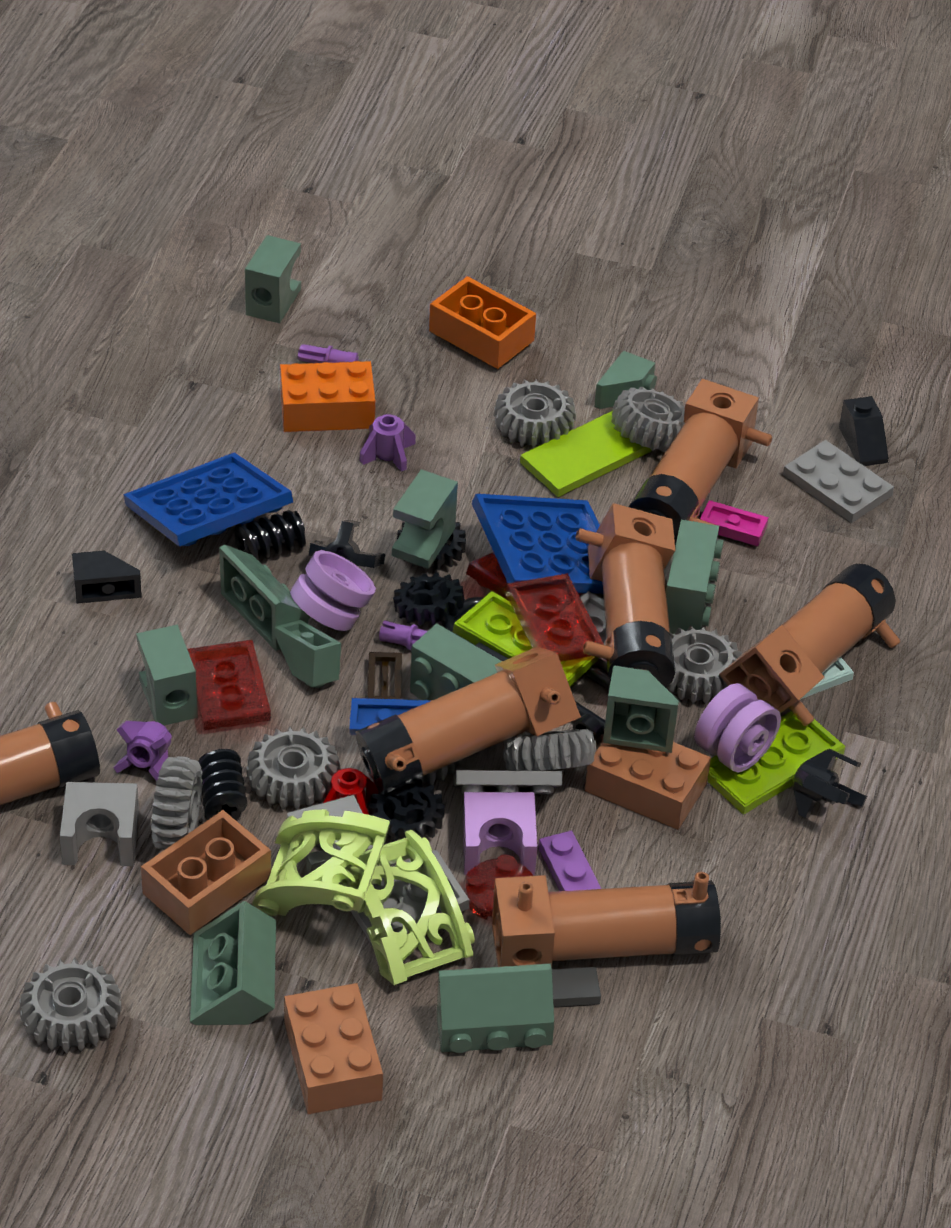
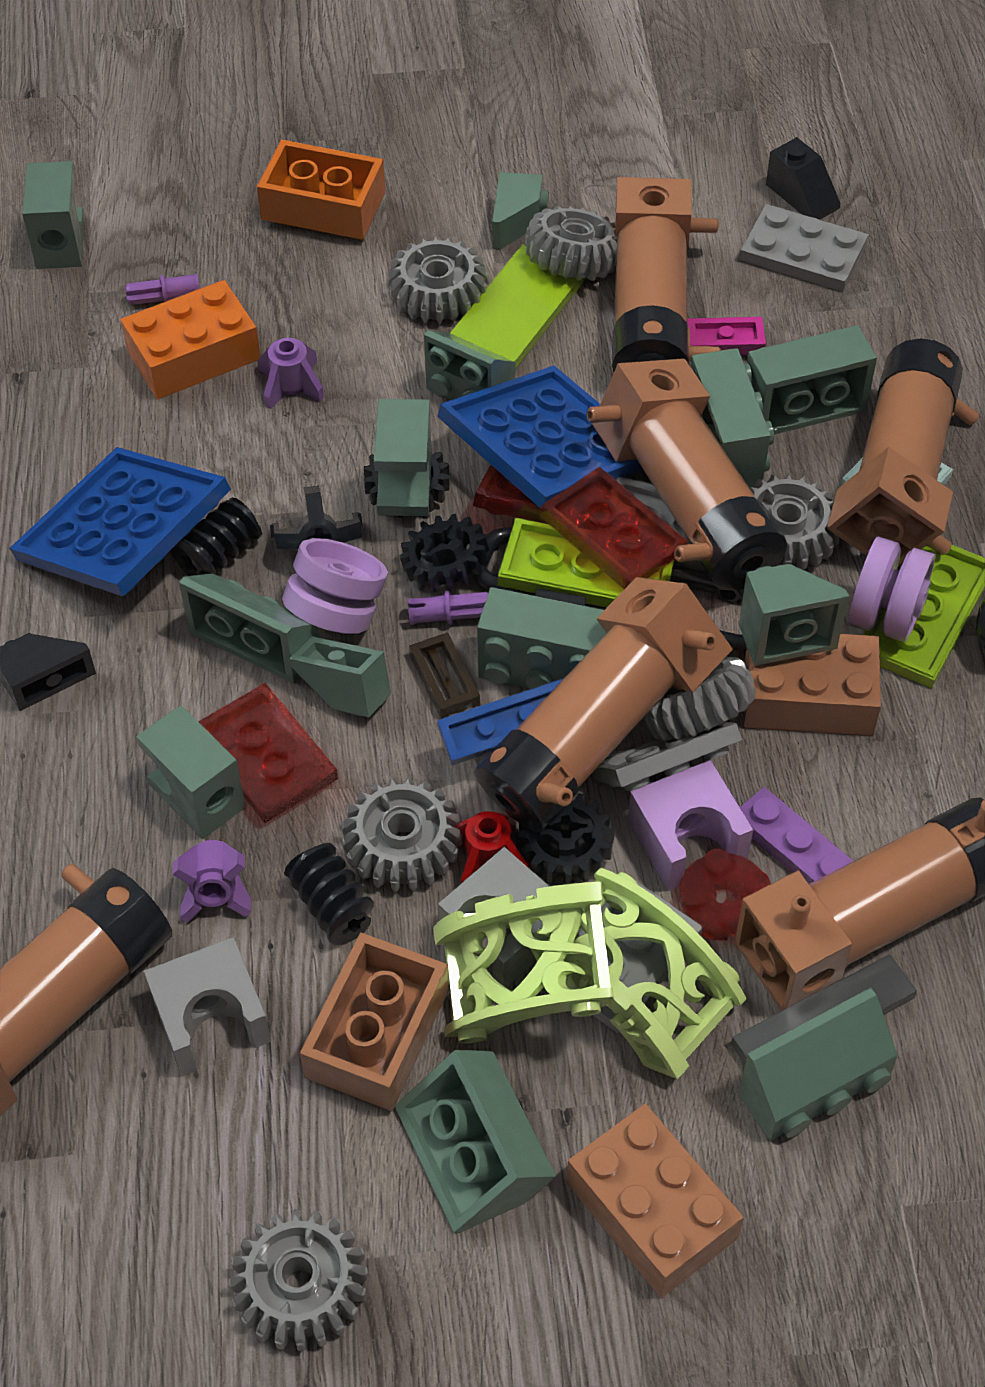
camera: 20 degrees left, 10 degrees up
light grey gear [151,756,203,850] -> none
none -> sand green slope [424,330,515,400]
none -> sand green brick [747,325,877,435]

